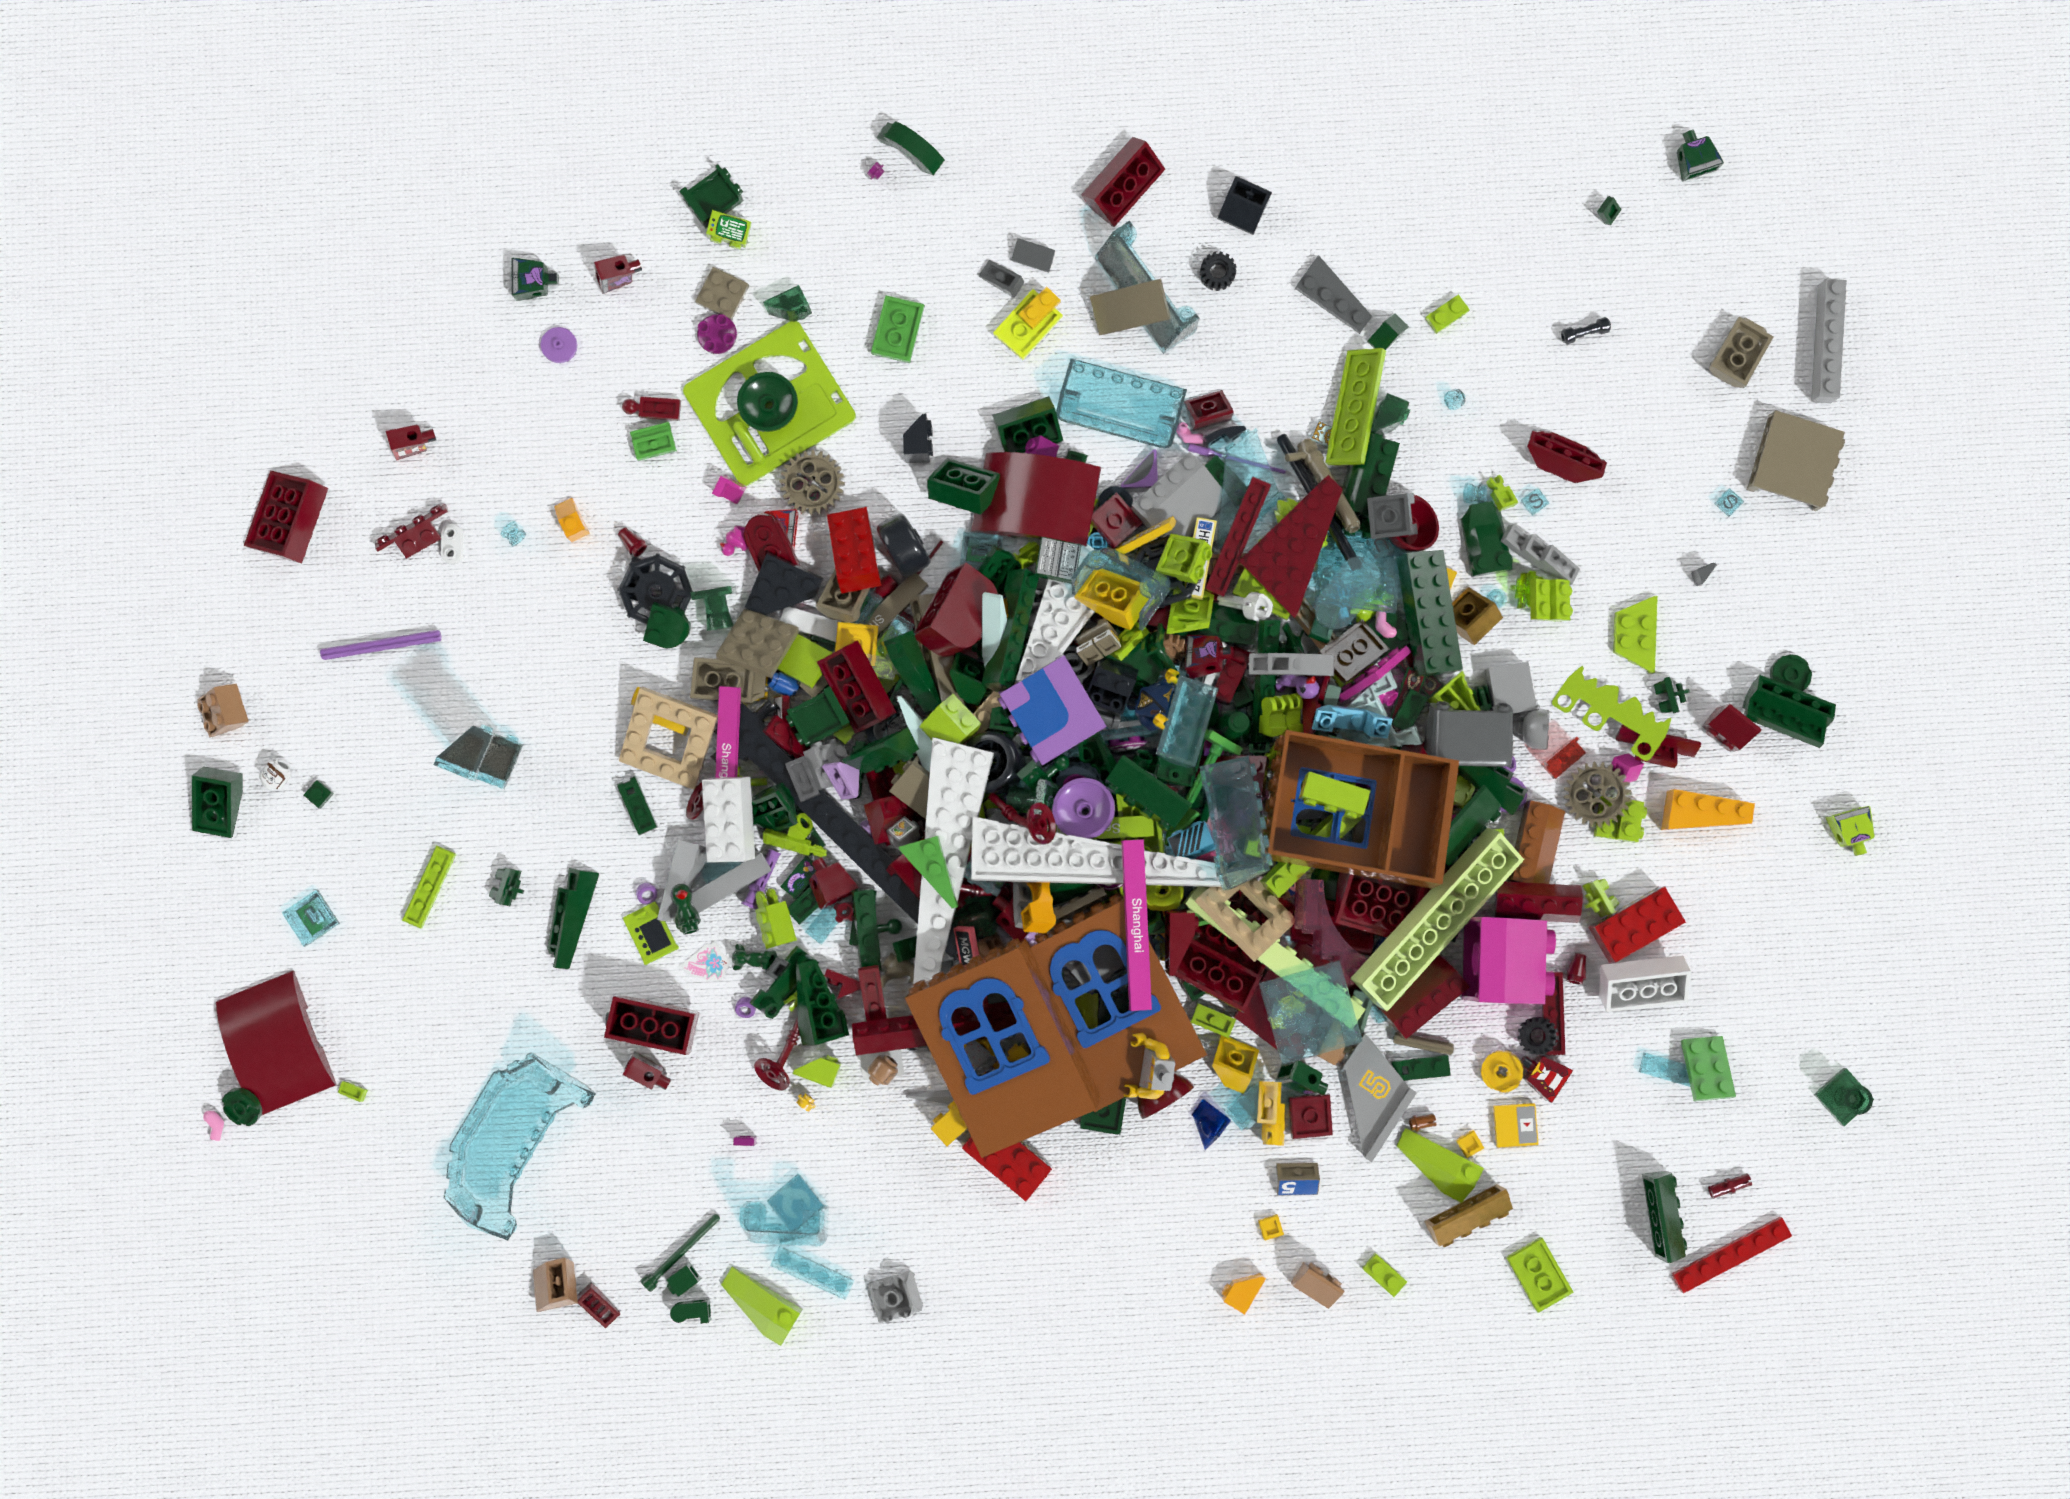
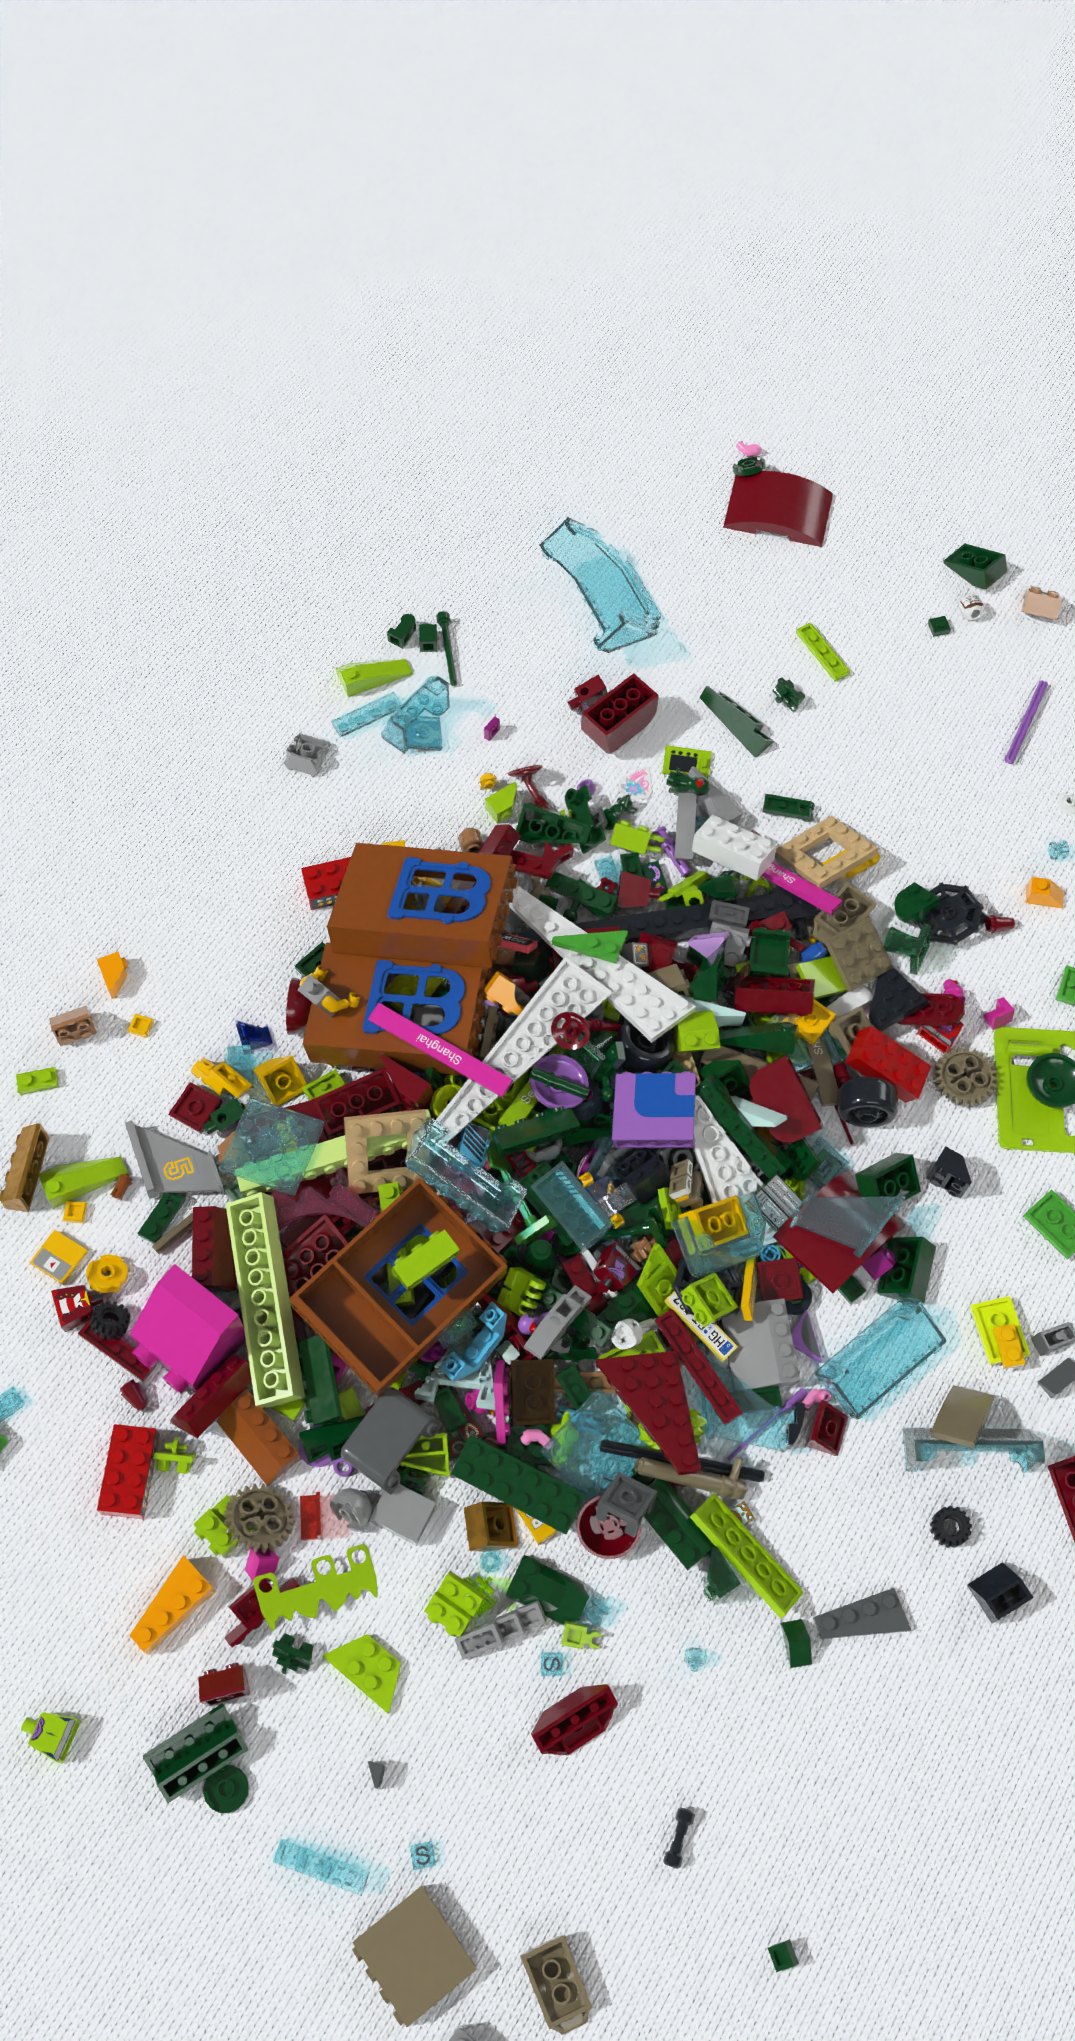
camera: 125 degrees right, 20 degrees down
clear light blue tile [282,890,340,947] -> none
lime piece [337,1081,368,1102] -> none
clear smoke windscreen [433,724,524,790] -> none
medium nougat slope [533,1258,578,1312] -> none
dark red slope [577,1282,621,1329] -> none
medium lavender piece [636,883,658,904] -> none
panel [1276,1163,1320,1195] -> none
clear light blue tile [1314,556,1381,630] -> none
lime plate [1425,294,1470,334] -> none
white brick [1599,955,1691,1012] -> none
none -> clear light blue slope [272,1838,370,1896]
none -> dark green pin [529,1066,590,1100]
none -> clear slope [597,1182,637,1218]
none -> dark red sticker [724,964,749,991]
none -> clear light blue piece [789,1190,906,1258]

